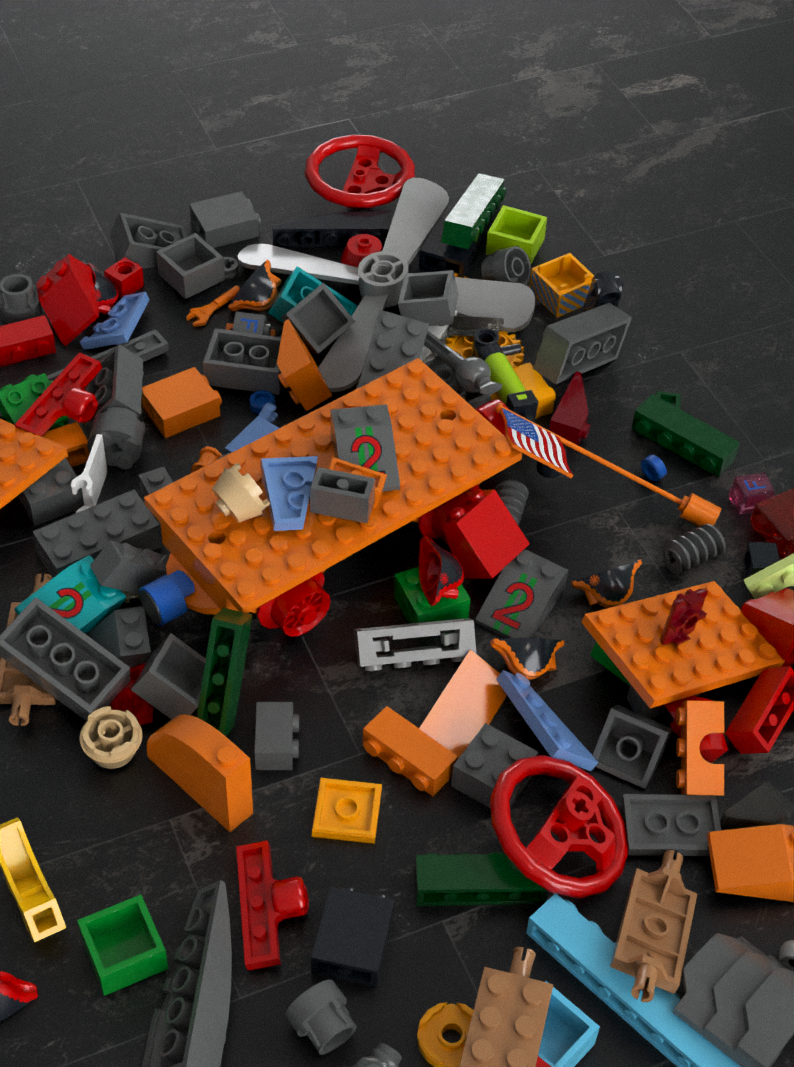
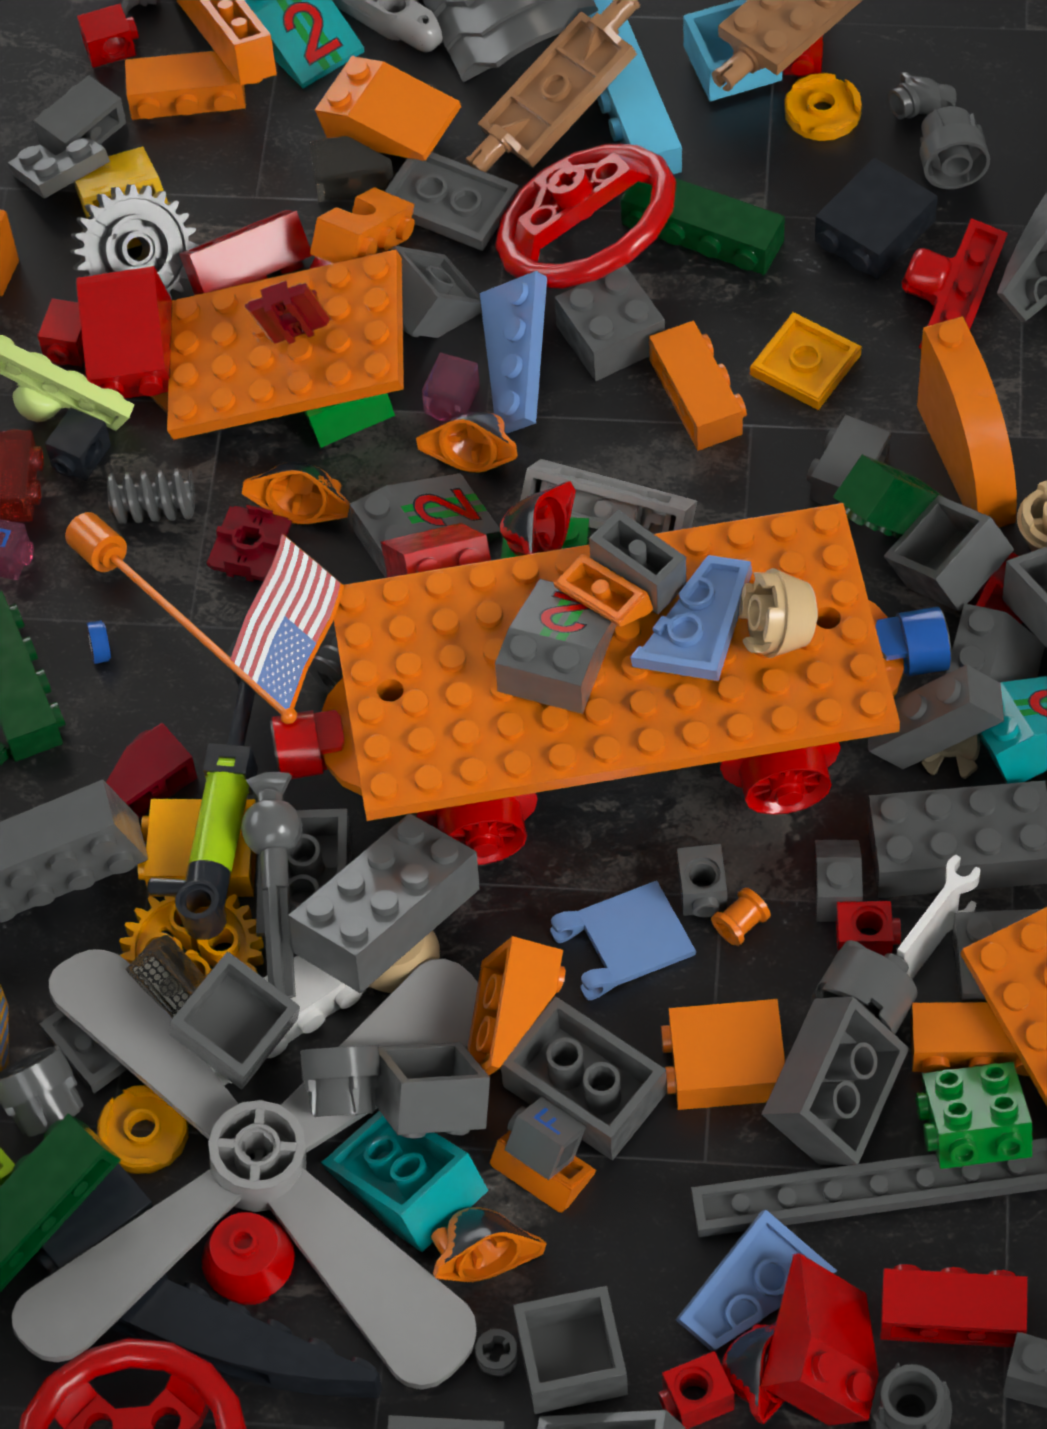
camera: 145 degrees left, 10 degrees up
red plate [15,352,102,437] -> none
orange piece [186,285,240,327] -> none
blue tile [250,390,275,414] -> none
sticker [419,650,507,759] -> none
none -> dark red piece [207,504,292,582]
none -> dark grey piece [300,1045,380,1117]
none -> clear pink brick [422,353,480,421]
none -> red brick [836,901,901,956]

